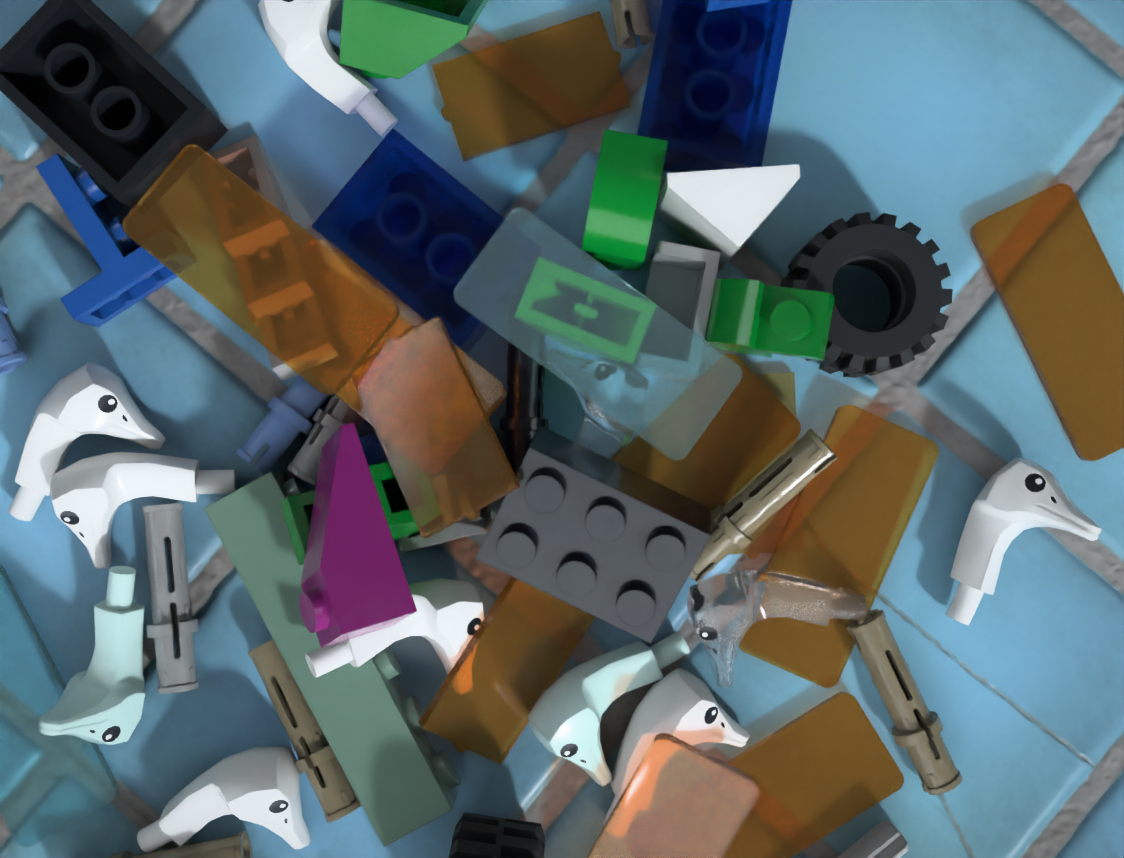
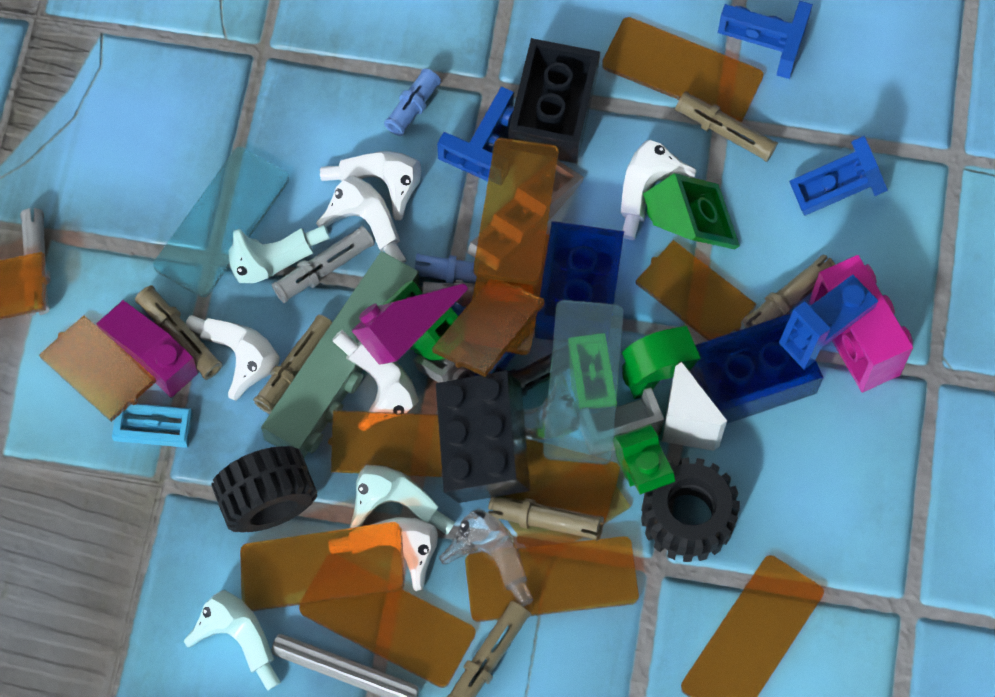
camera: 60 degrees right, 20 degrees down
white animal [945,457,1102,626] -> none

